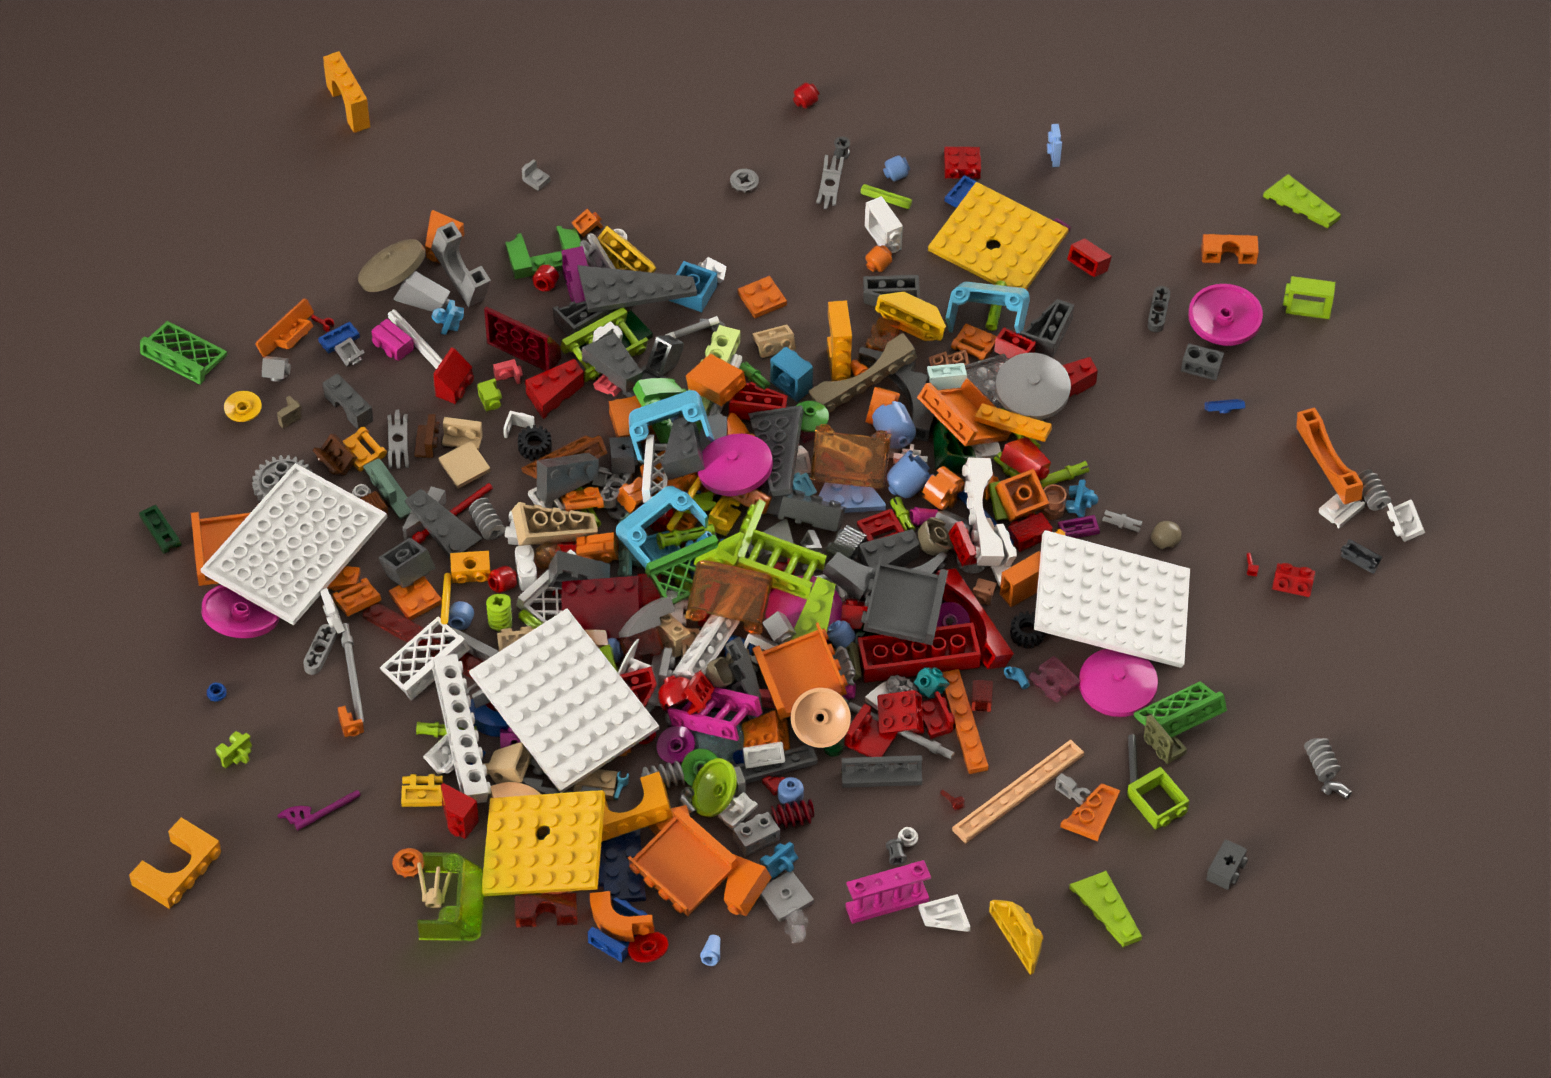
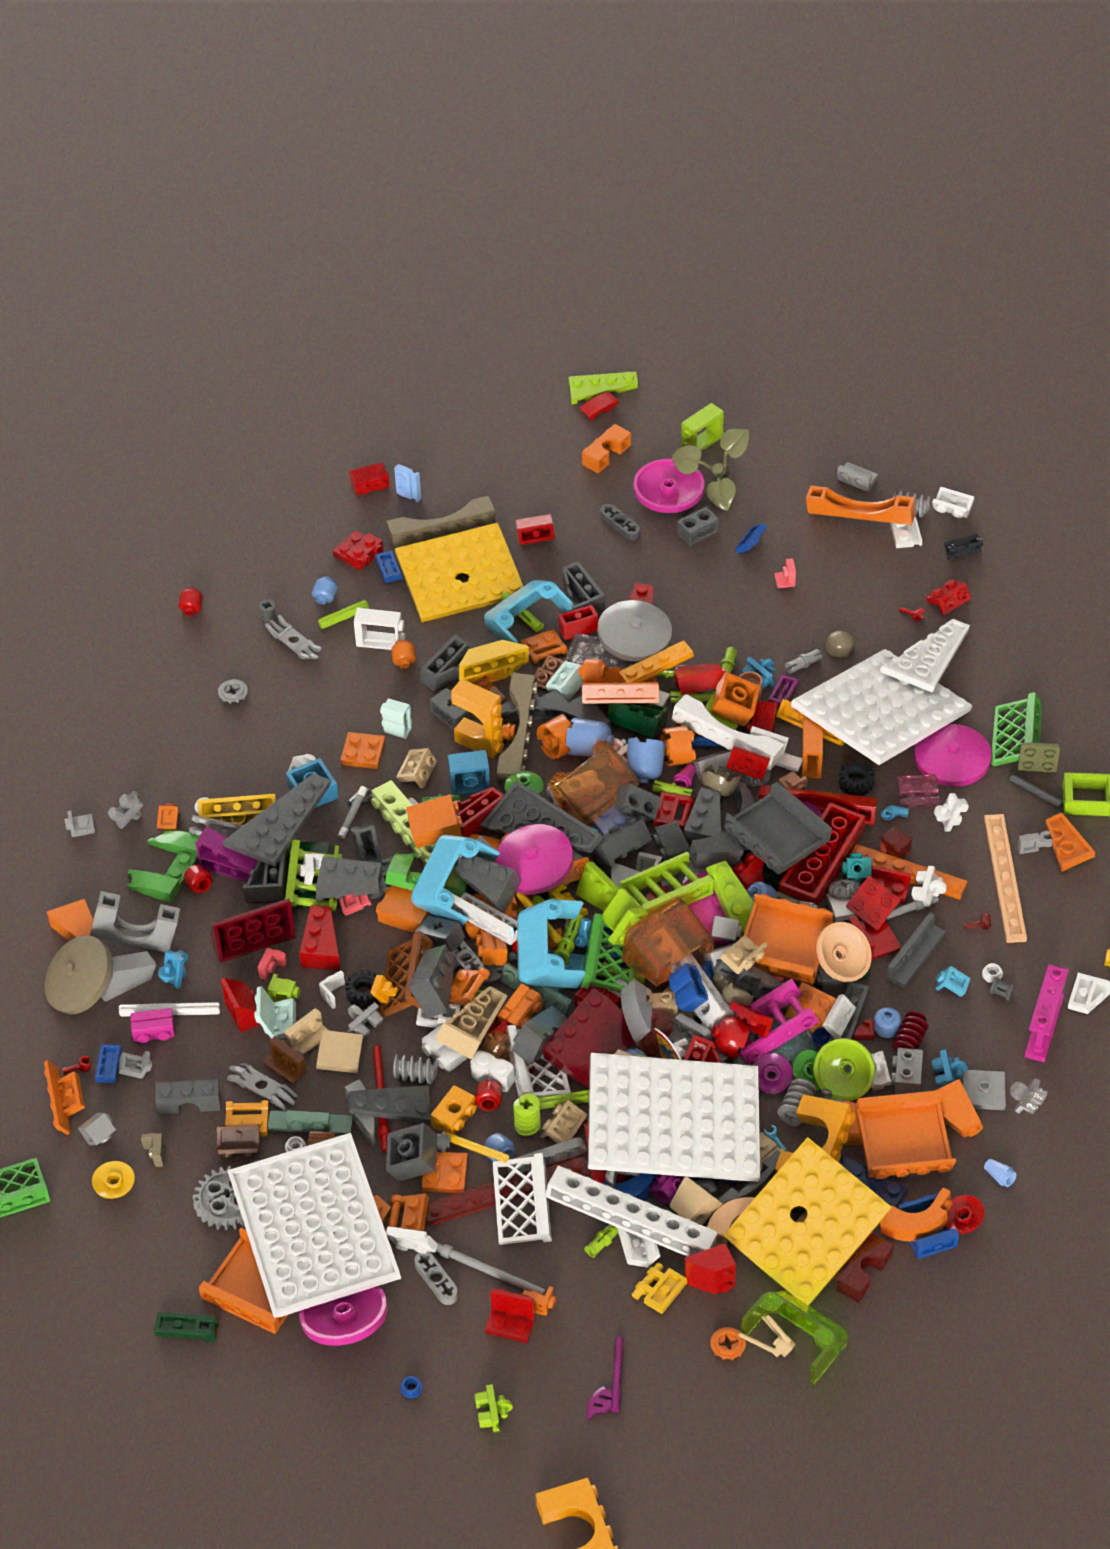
camera: 50 degrees left, 5 degrees down
none -> light grey hips [108,791,143,829]
none -> light aqua bracket [254,986,296,1039]
none -> light grey hips [346,1002,383,1039]
none -> red brick [349,462,390,495]
none -> light orange tile [370,975,398,1003]
none -> light aqua brick [380,698,412,739]
none -> dark tan arch [386,496,495,548]
none -> dark grey brick [430,688,473,730]
none -> dark grey plate [436,1131,450,1152]
none -> red bracket [485,1288,535,1343]
none -> orange head [579,659,608,683]
none -> red slope [580,392,619,421]
none -> dark grey brick [614,783,661,823]
none -> blue brick [669,963,708,1013]
none -> olive plant [672,429,750,511]
none -> tan bracket [720,936,768,974]
none -> coral bracket [775,558,796,588]
none -> light grey bracket [837,462,878,492]
none -> white wing [880,619,970,692]
none -> white hips [912,866,947,907]
none -> white hips [934,793,969,832]
none -> medium azure bracket [935,966,971,997]

